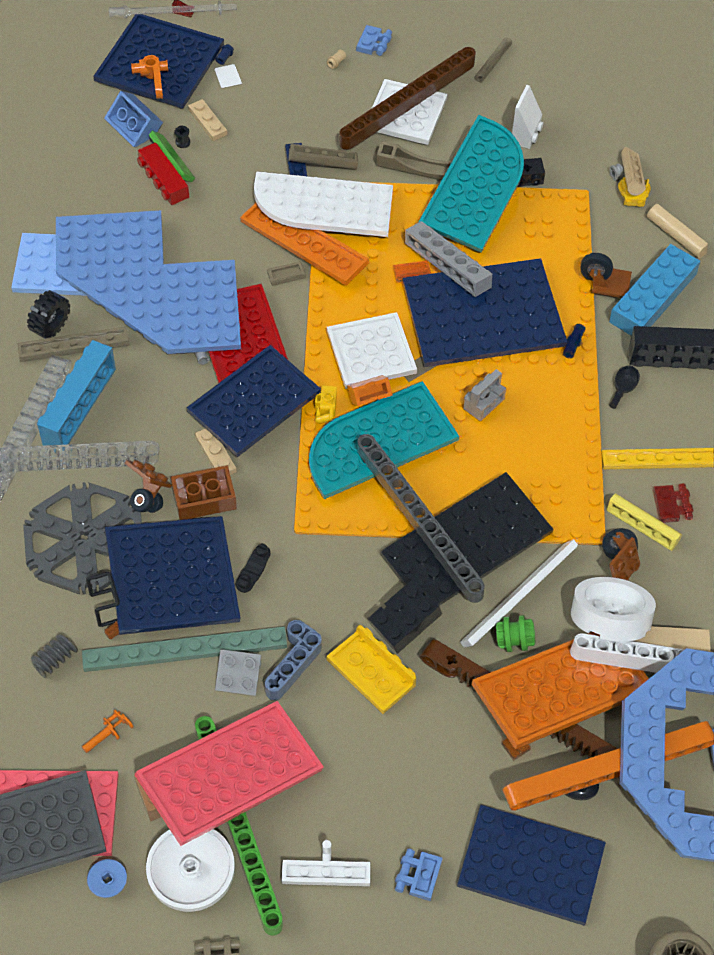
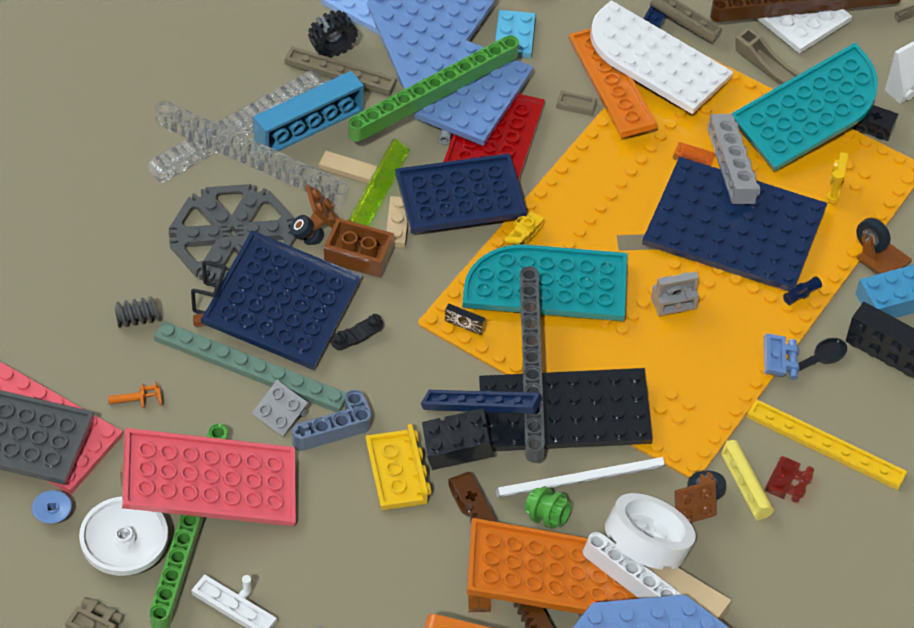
camera: 30 degrees right, 5 degrees down
white plate [327,312,417,389] -> none
orange brick [347,375,393,406] -> none
none -> tan tile [319,151,380,185]
none -> bright green beam [348,35,519,142]
none -> clear neon green tile [348,138,410,226]
none -> dark blue plate [421,390,542,414]
none -> black tile [445,303,486,336]
none -> medium azure plate [495,10,535,58]
none -> medium blue plate [763,333,800,379]
none -> yellow plate [827,152,848,204]

